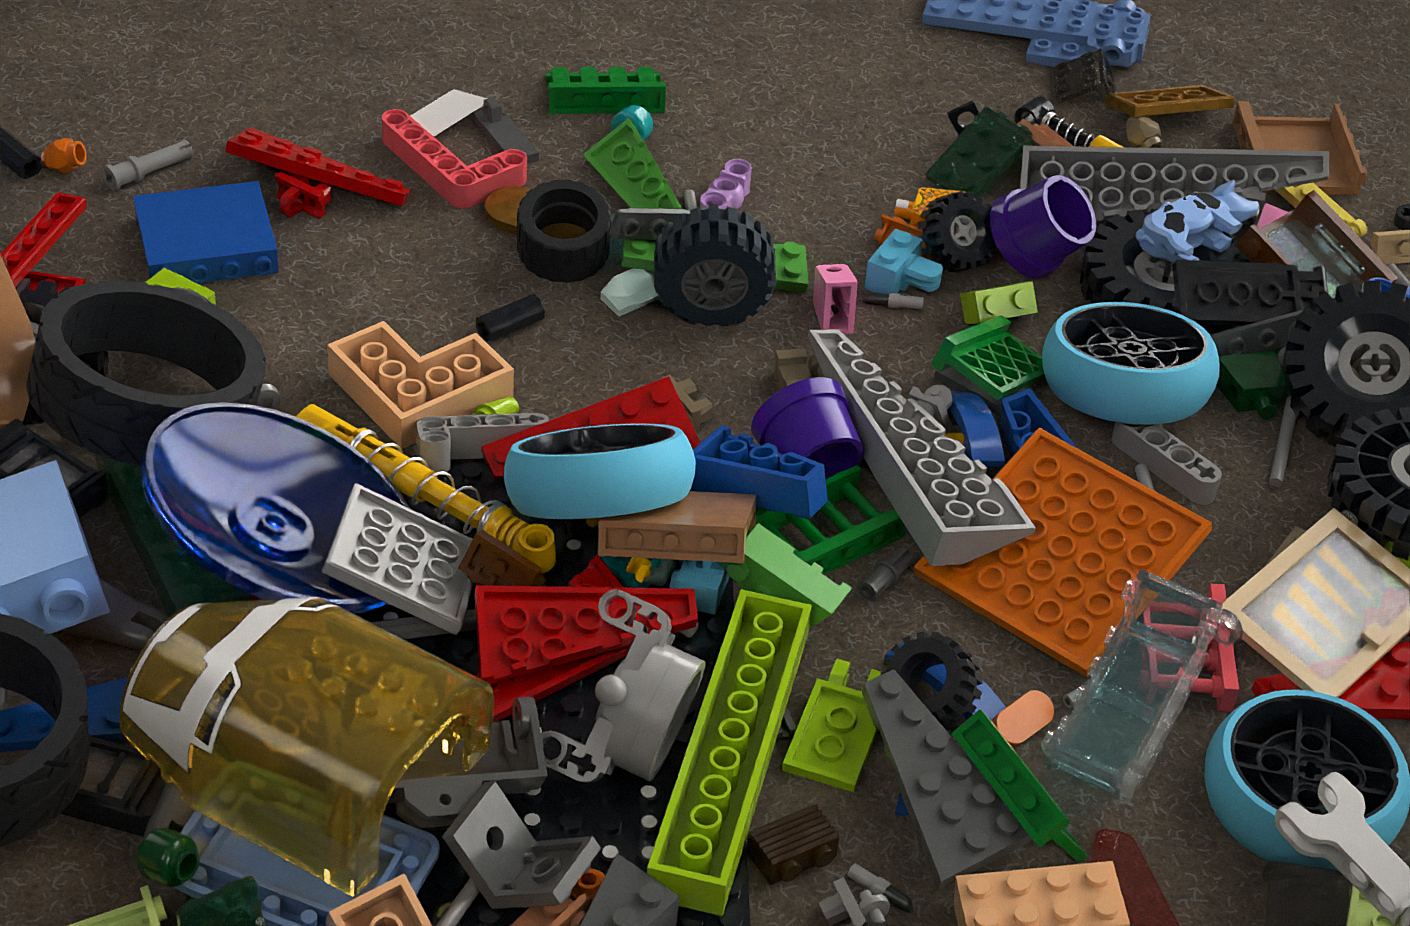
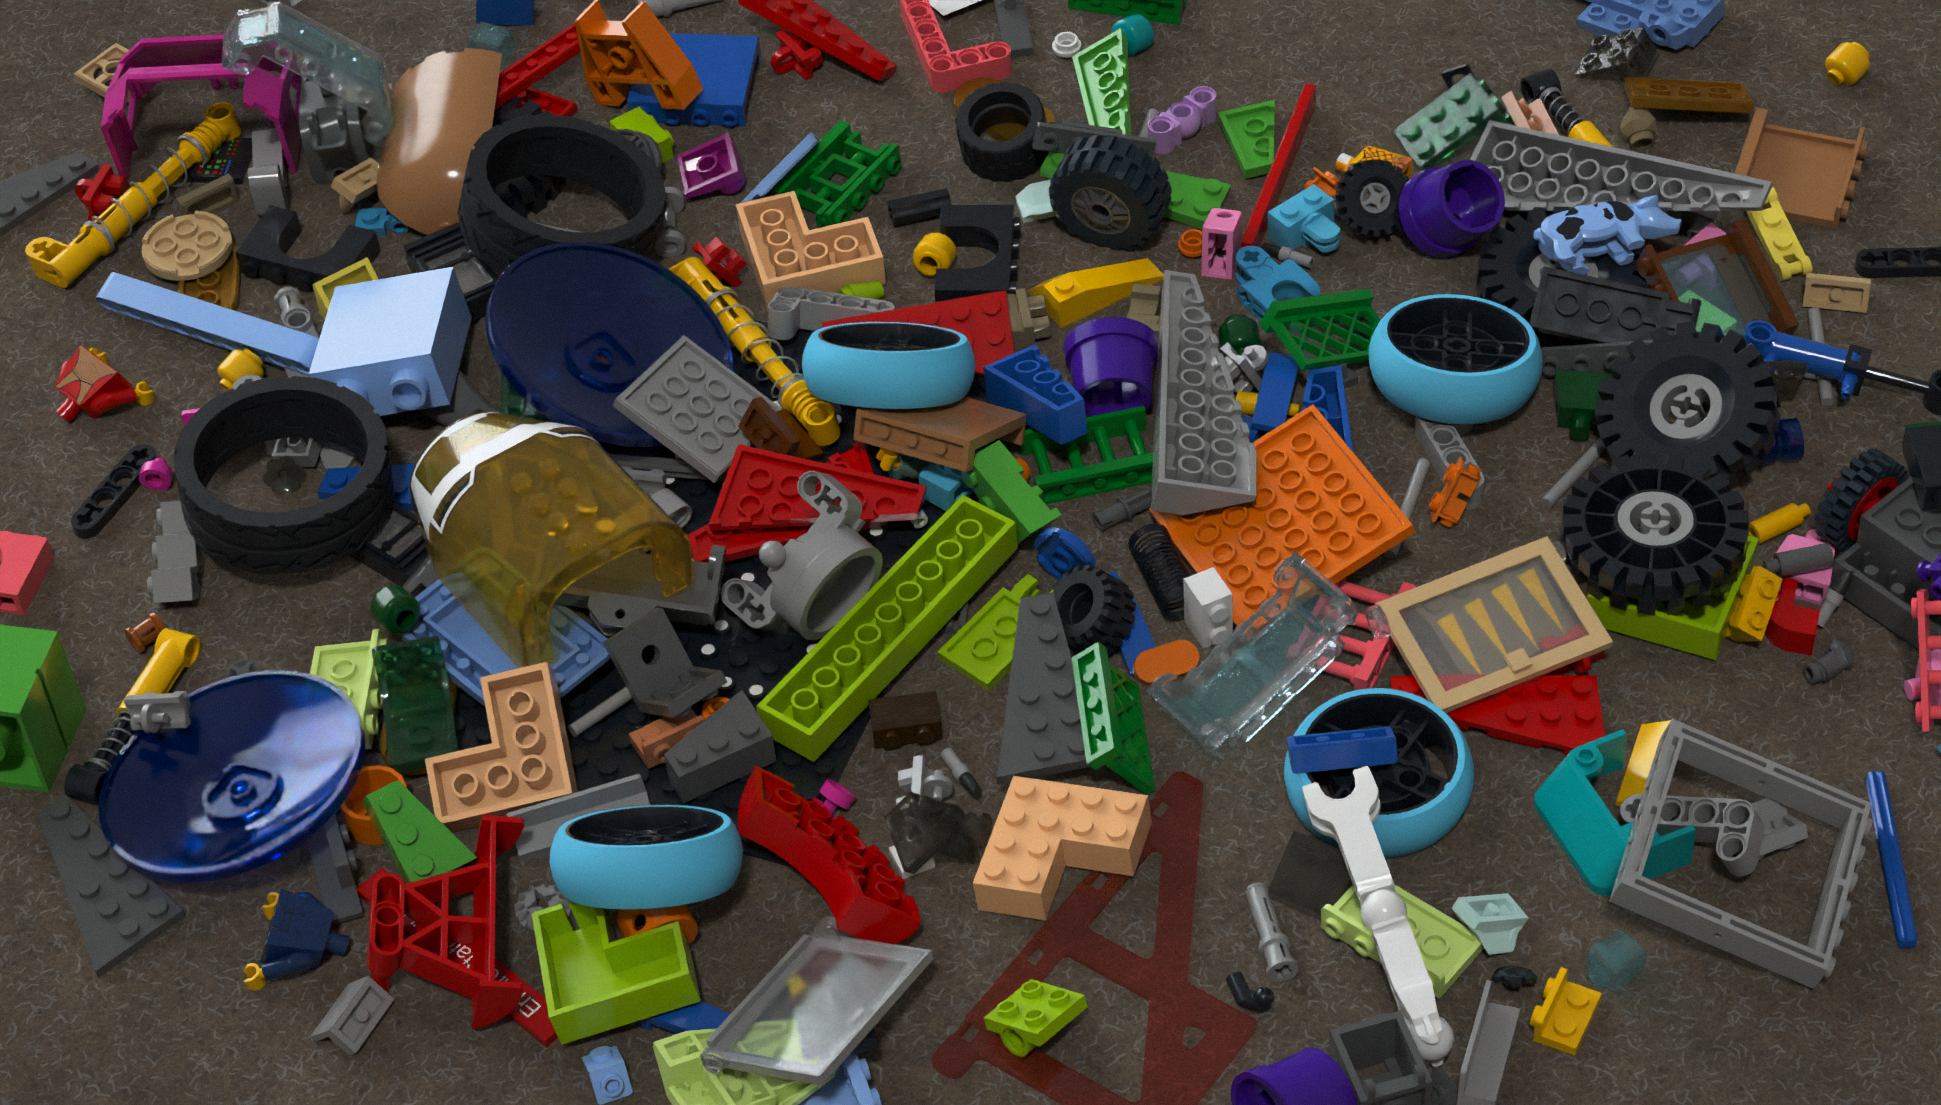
camera: 30 degrees right, 5 degrees up
lime brick [960,281,1038,324] -> none
none -> orange wedge [575,0,704,110]
none -> magenta slope [675,133,746,199]
none -> red hips [692,236,748,287]
none -> light blue tile [734,131,819,212]
none -> green fence [771,120,902,228]
none -> yellow head [913,233,957,278]
none -> black arch [934,205,1021,302]
none -> yellow wedge [1028,258,1163,328]
none -> blue tile [1034,527,1096,581]
none -> white plate [1052,32,1081,58]
none -> black piece [1128,524,1190,622]
none -> orange plate [1178,229,1202,257]
none -> white brick [1183,567,1233,649]
none -> bright green wing [1218,100,1275,179]
none -> dark green head [1218,314,1262,357]
none -> dark azure piece [1236,246,1321,322]
none -> red tile [1241,83,1316,248]
none -> blue slope [1286,726,1398,774]
none -> orange hinge [1428,457,1482,528]
none -> yellow head [1825,42,1870,86]

